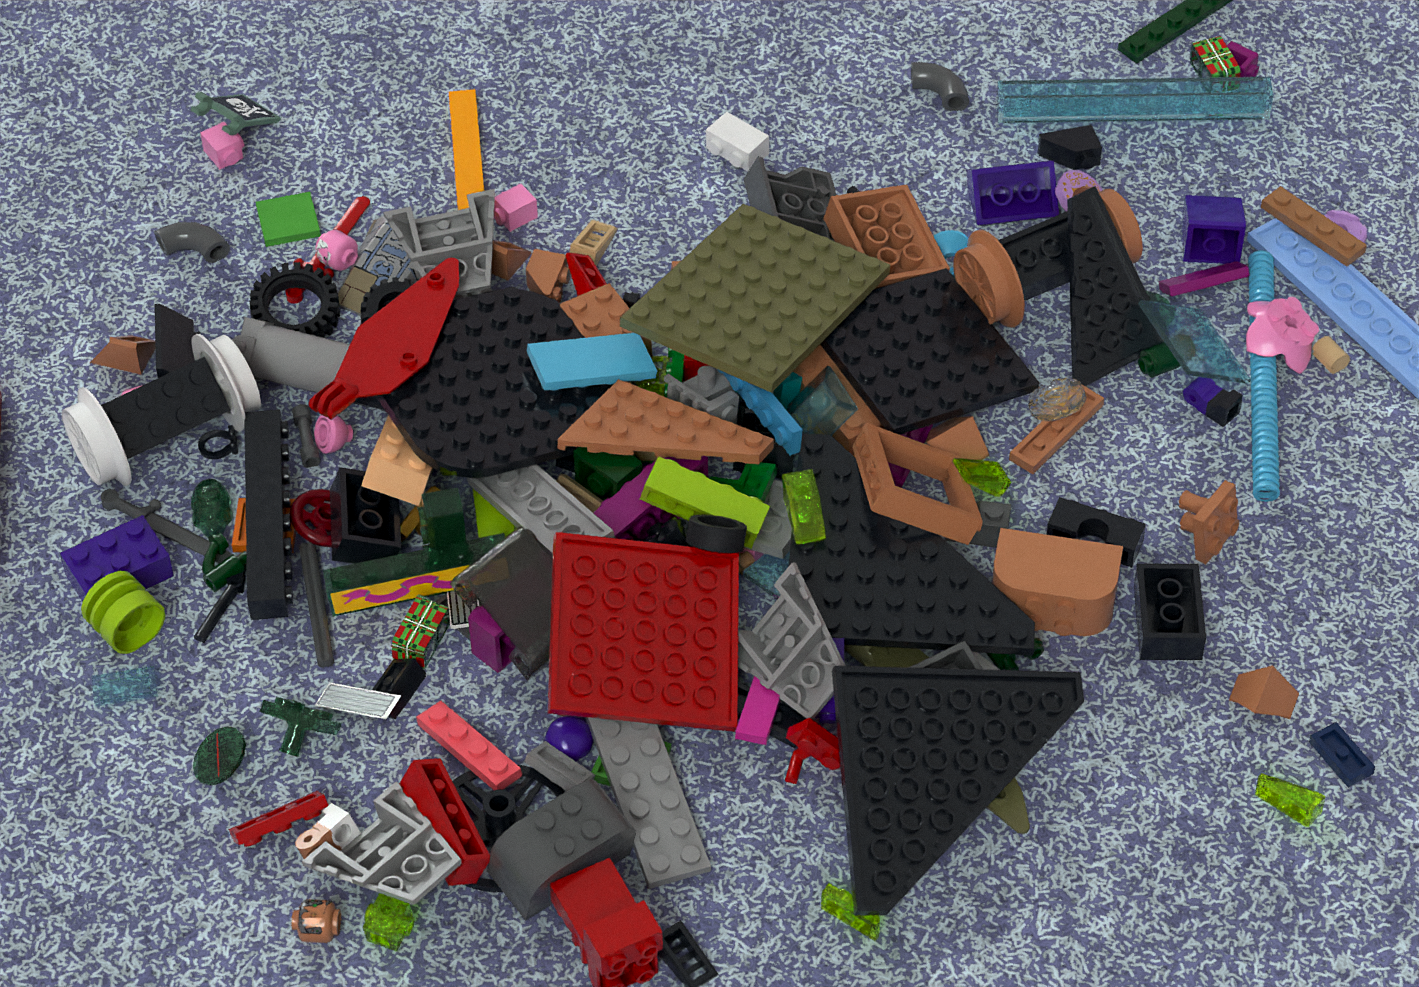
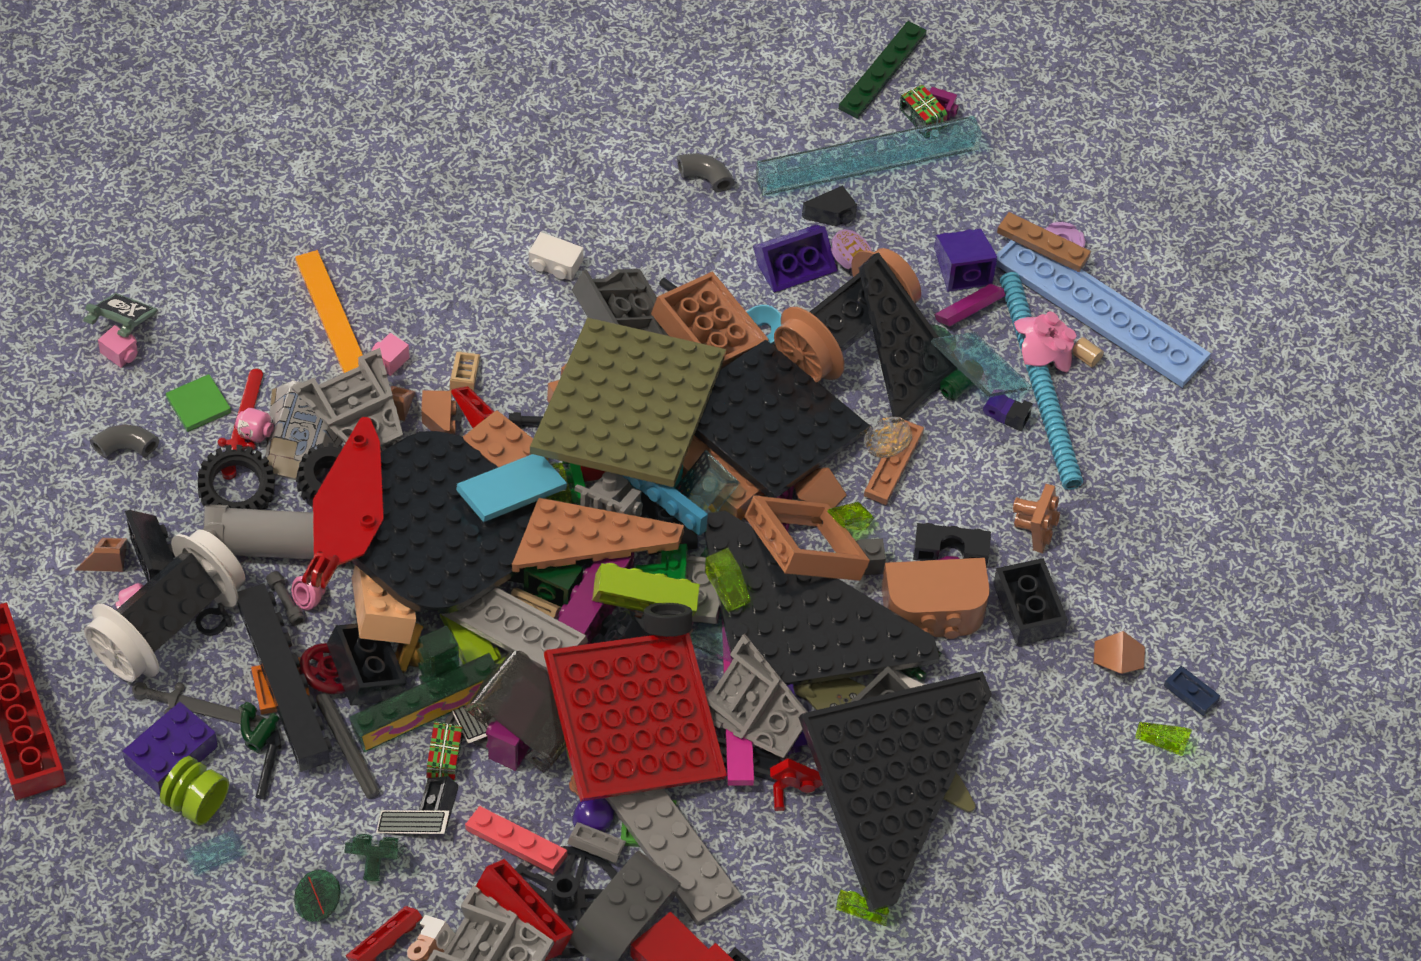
camera: 20 degrees left, 5 degrees up
clear green arm [191,479,233,537] -> none

